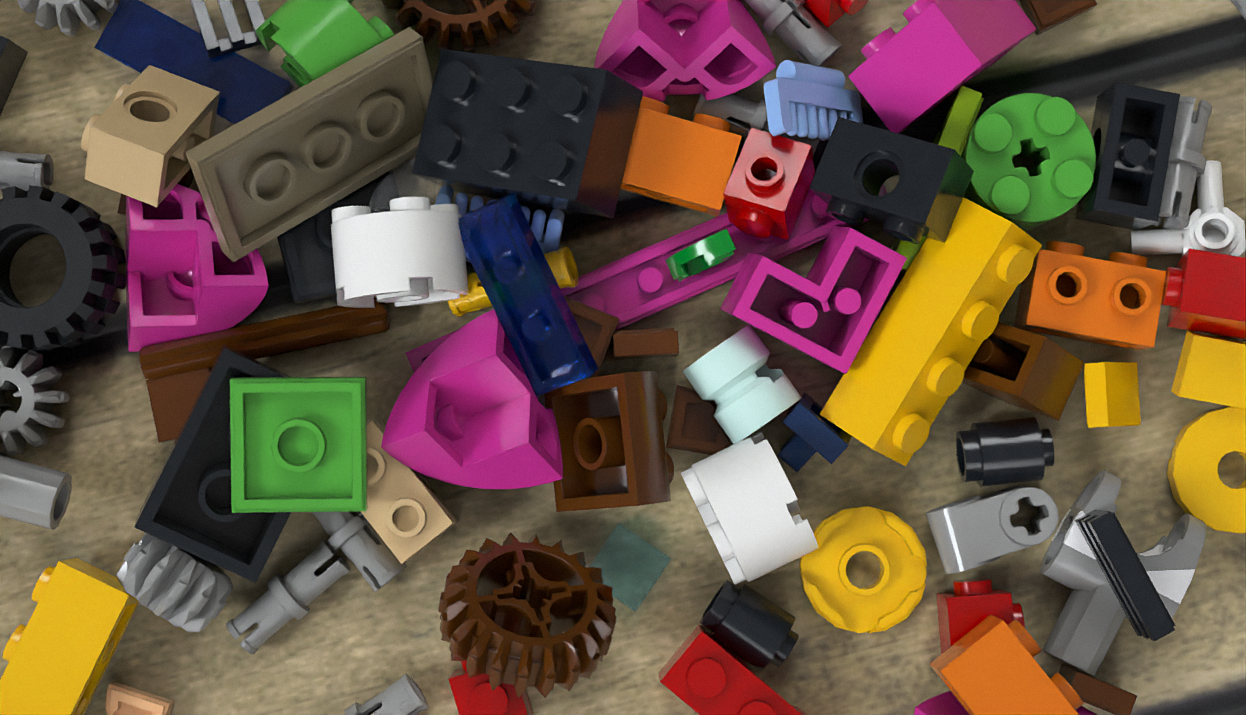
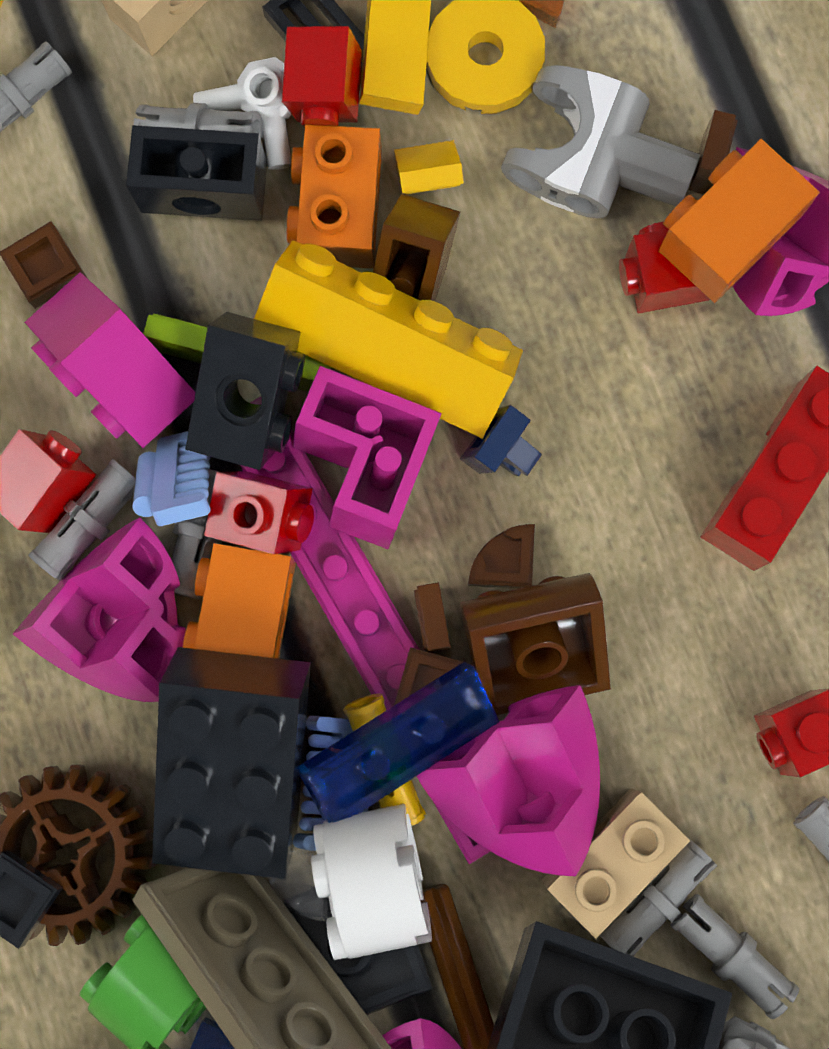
camera: 90 degrees left, 5 degrees down
bright green tile [230,377,368,513] -> none
reddish brown gear [438,532,616,698] -> none
clear light blue tile [589,523,671,612] -> none
green tile [665,229,736,282] -> none
white brick [681,431,819,585] -> none
light aqua wheel [682,324,801,445] -> none
black brick [699,580,799,671] -> none
yellow tile [799,506,927,633] -> none
light grey piece [926,486,1059,574] -> none
black brick [956,417,1054,487] -> none
bright green brick [961,93,1096,230] -> none
black tile [1075,510,1176,641] -> none

